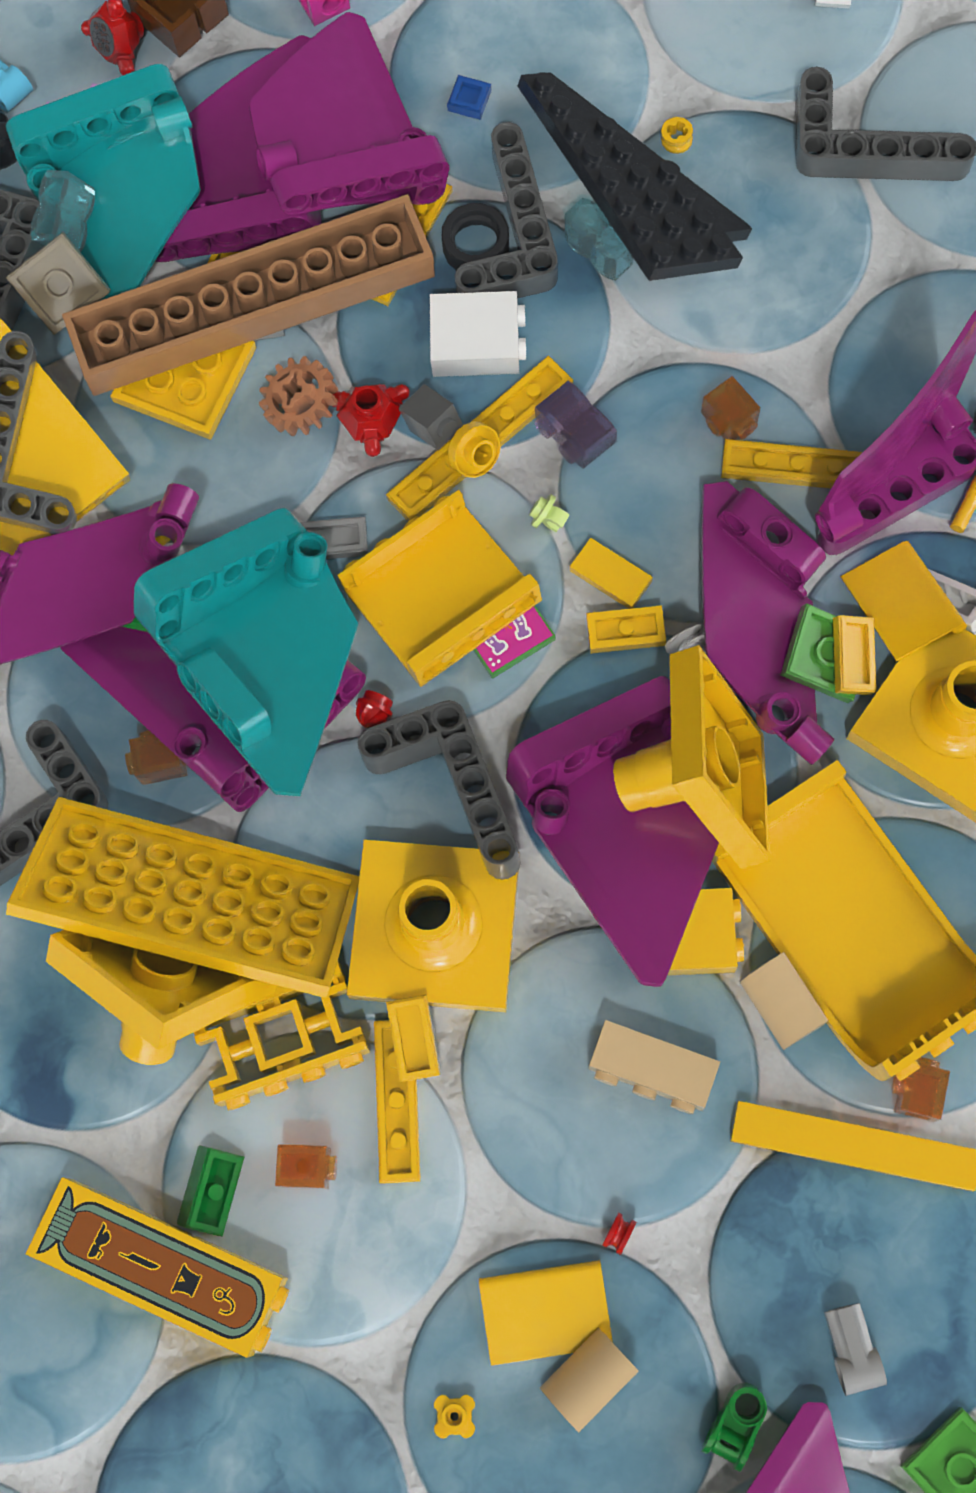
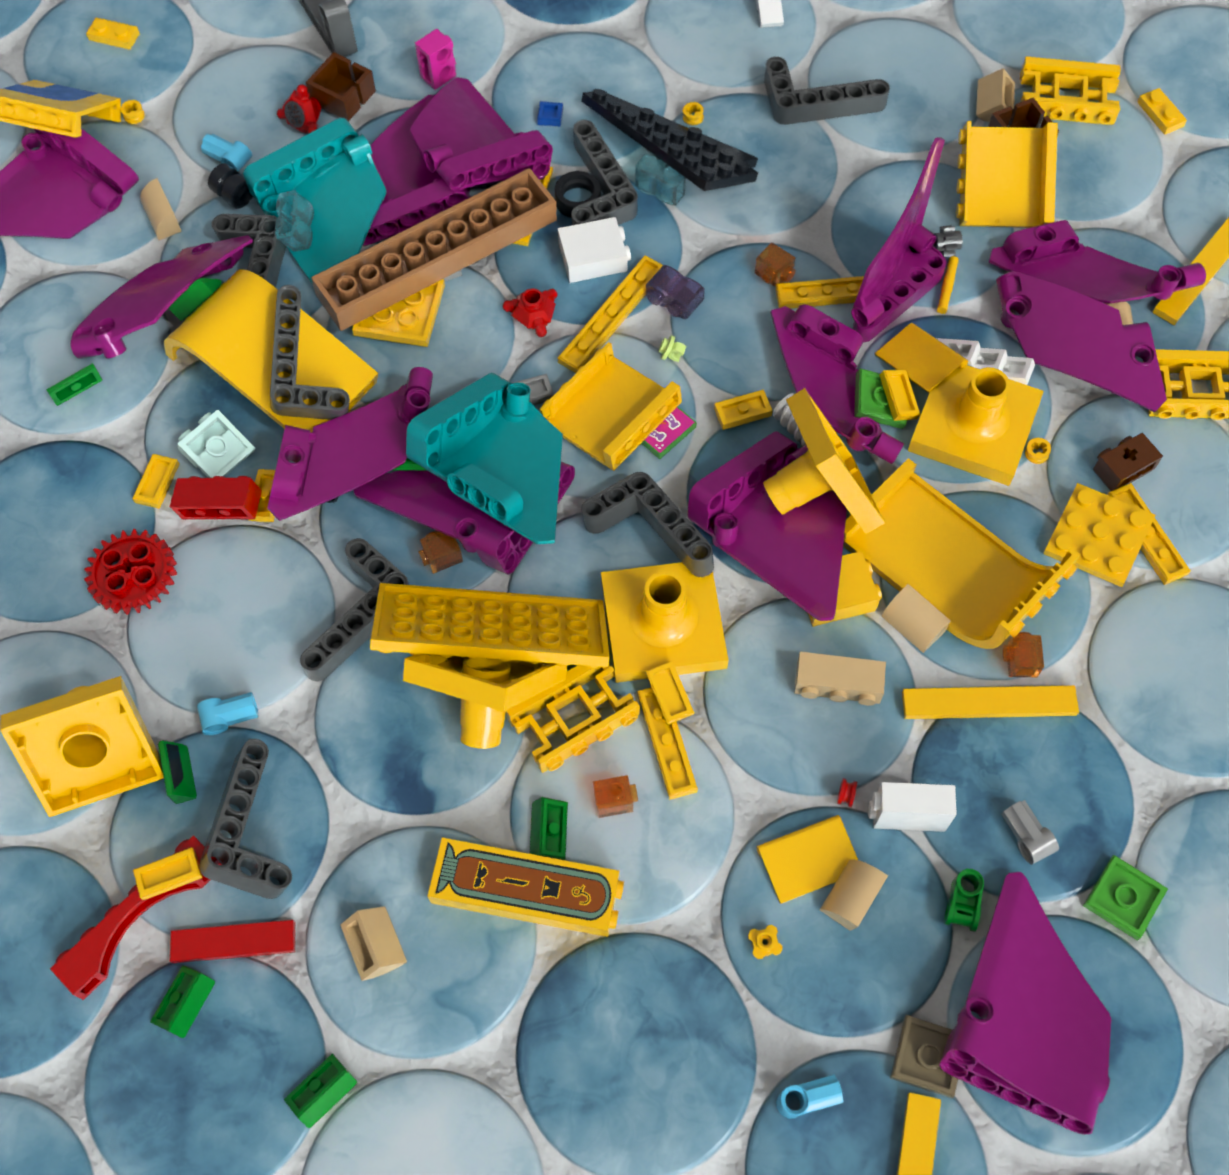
camera: 20 degrees left, 10 degrees down
dark tan tile [6,231,111,335] -> none
nougat gear [259,356,339,436] -> none
red plate [356,690,393,729] -> none
dark grey brick [398,384,463,451] -> none
yellow plate [448,421,501,478] -> none
yellow tile [570,538,653,609] -> none
none -> white brick [868,782,957,832]

